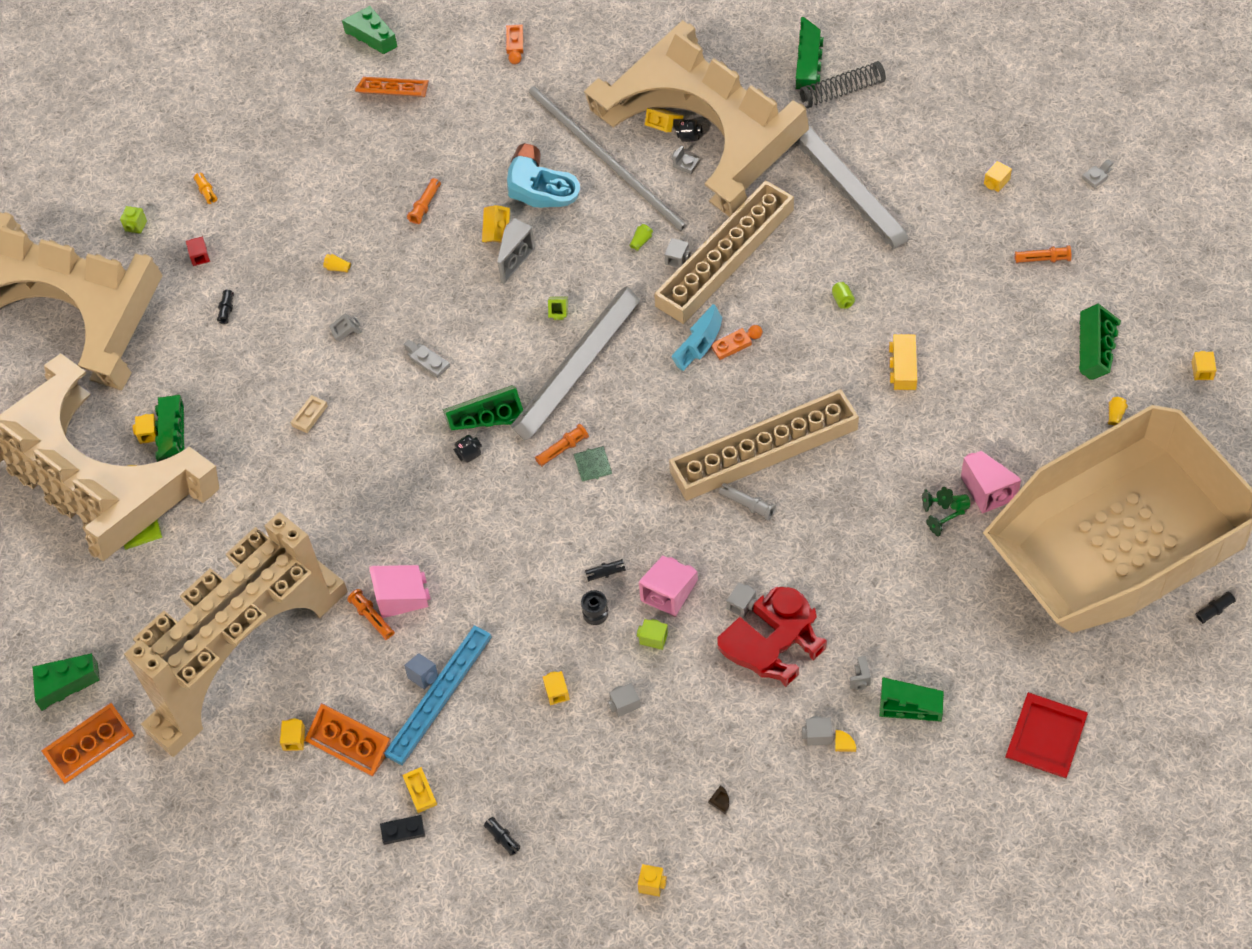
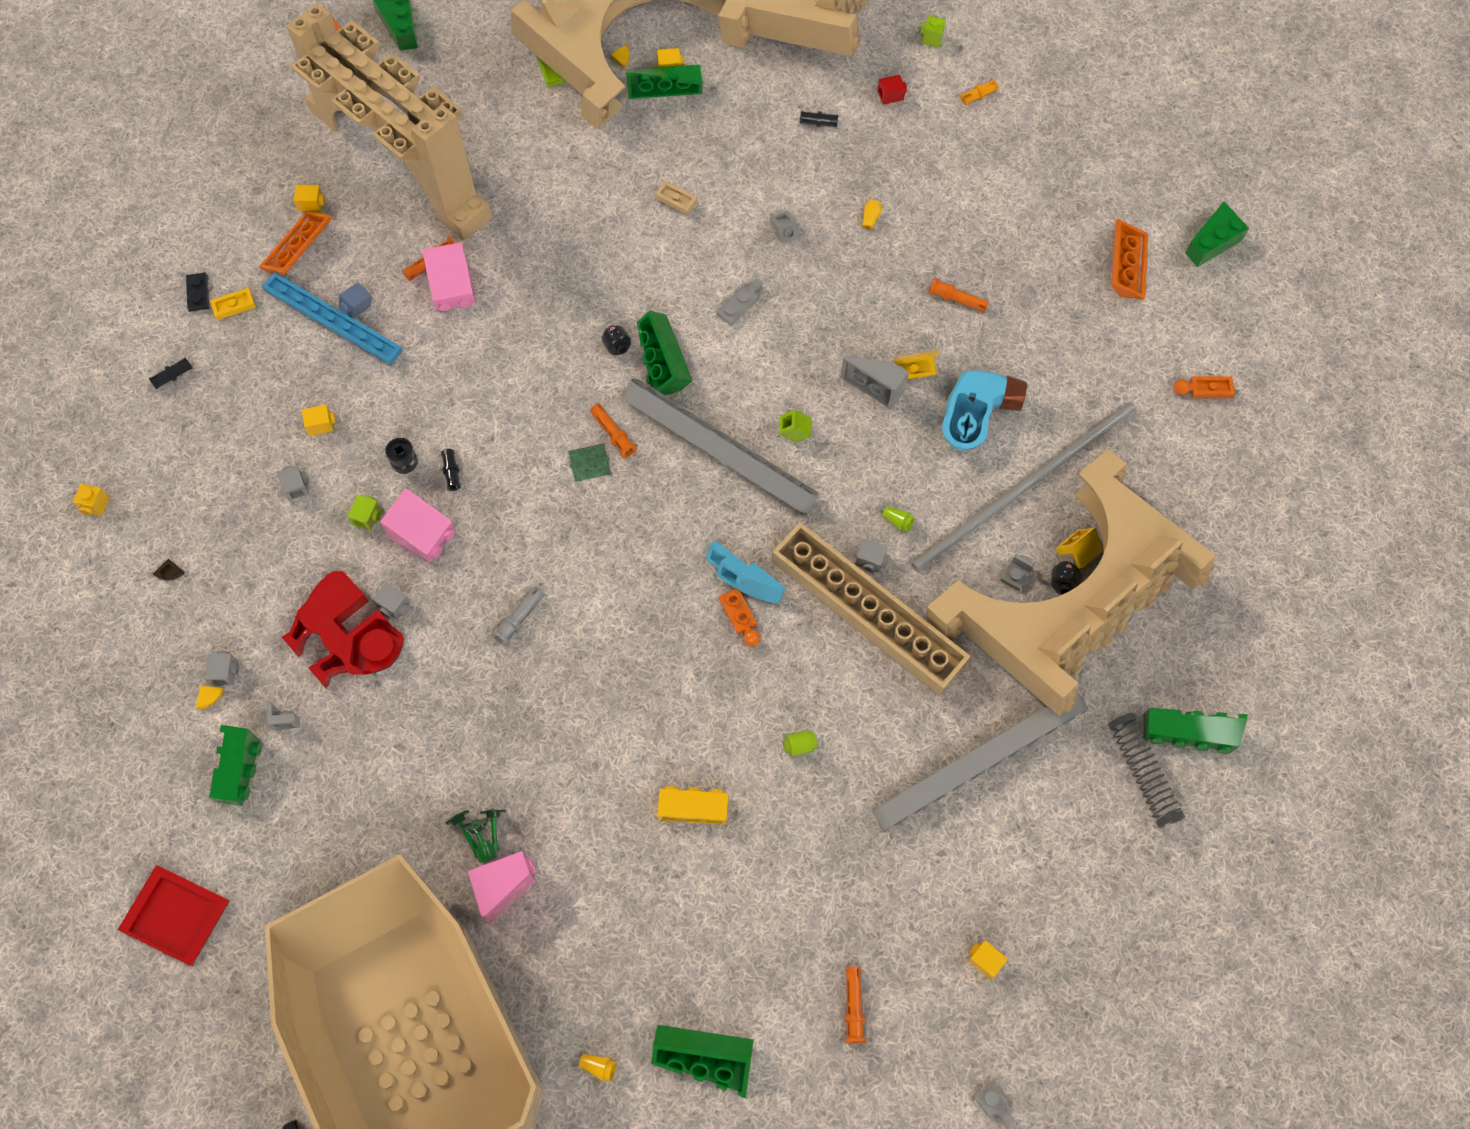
camera: 85 degrees right, 10 degrees up
tan brick [669,389,859,501] -> none

